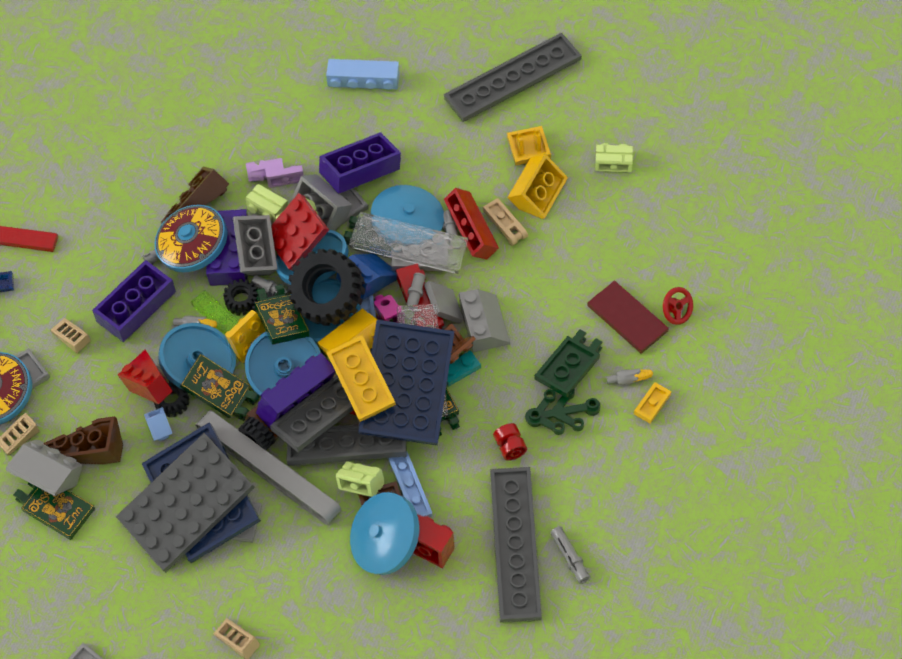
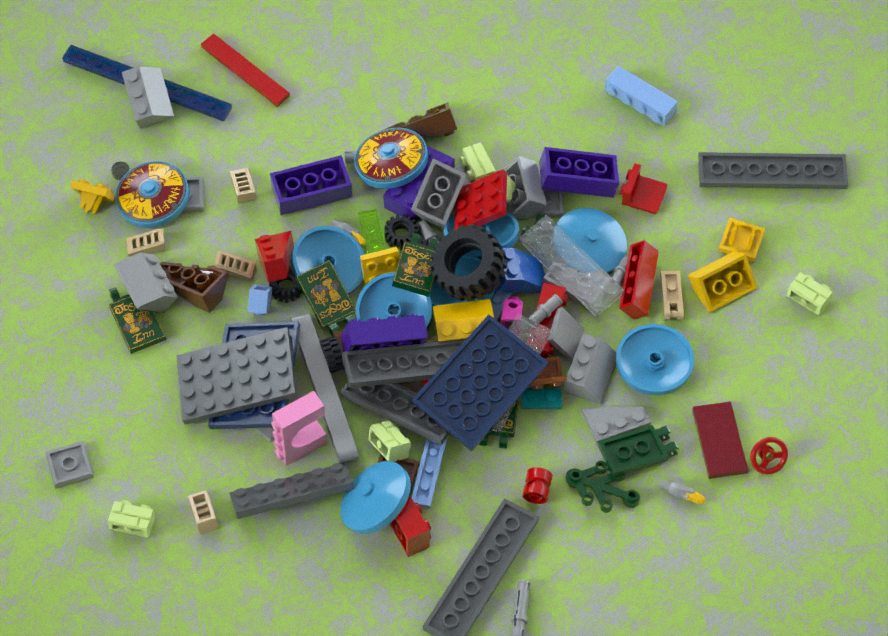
camera: 30 degrees right, 0 degrees up
lavender plate [246,158,304,188] -> none
yellow plate [326,335,396,422] -> none
yellow plate [634,382,672,424] -> none
none -> tan slope [214,251,256,280]
none -> dark grey plate [229,463,355,519]
none -> bright pink arch [271,391,327,466]
none -> light grey wing [581,406,651,445]
none -> dark azure dish [616,324,694,395]
none -> red bracket [620,163,667,214]

